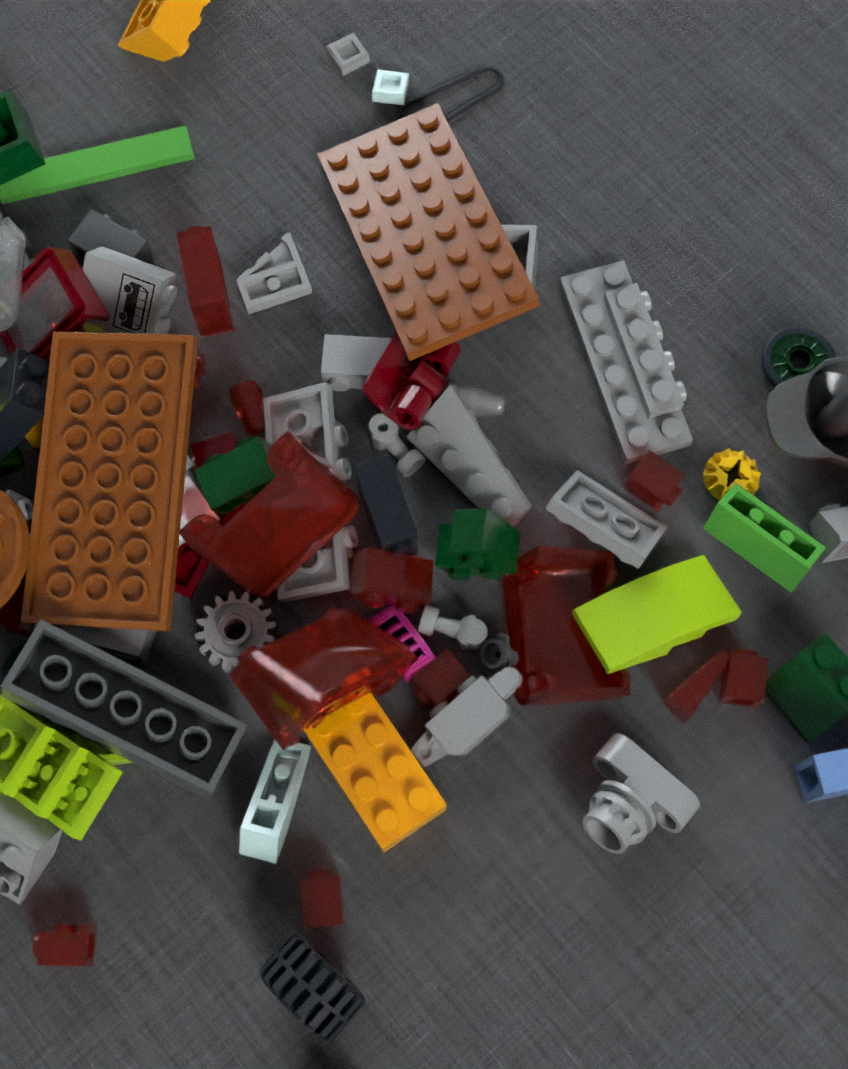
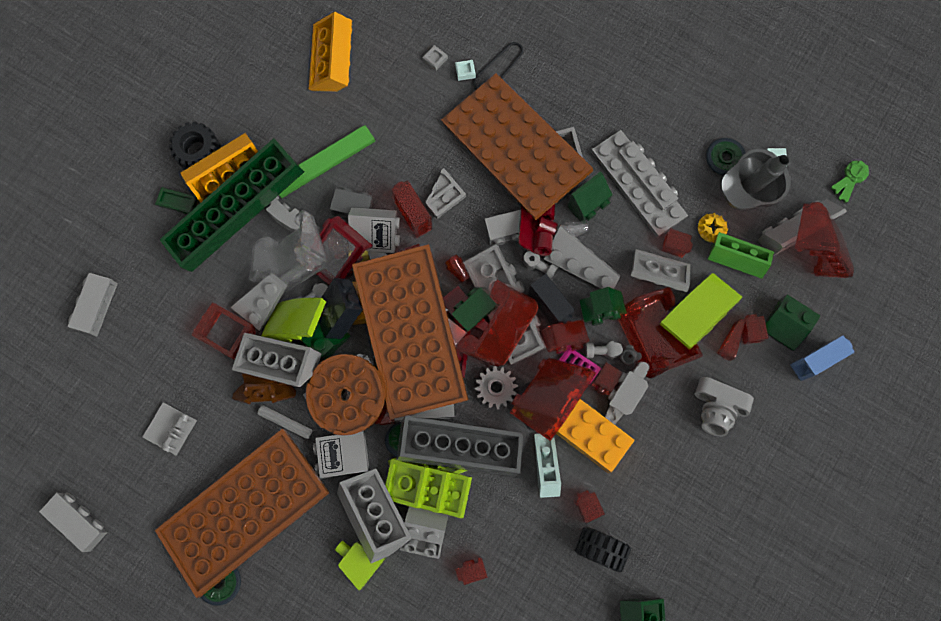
camera: 20 degrees left, 5 degrees up
none -> dark green slope [567,171,612,223]

